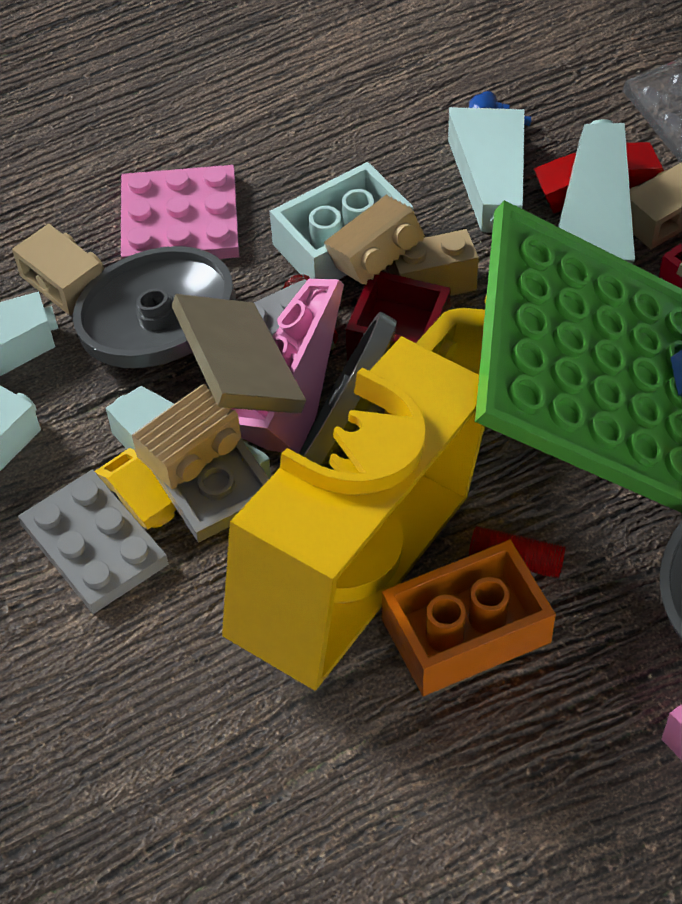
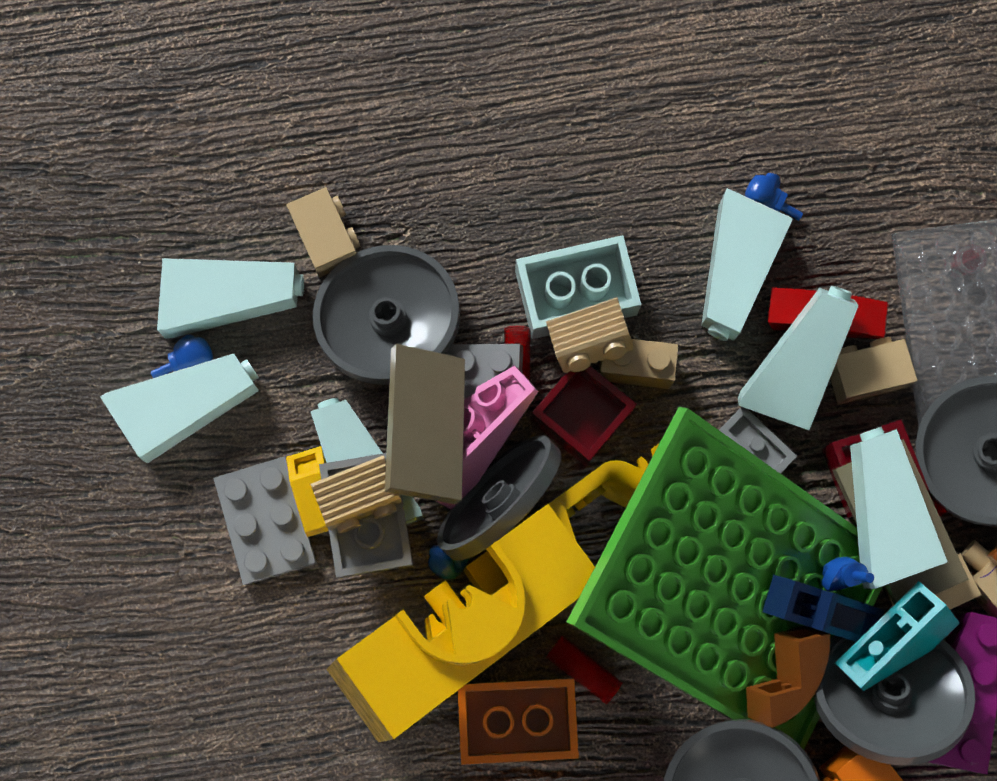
camera: 15 degrees right, 25 degrees up
bright pink plate [121,165,239,260] -> none

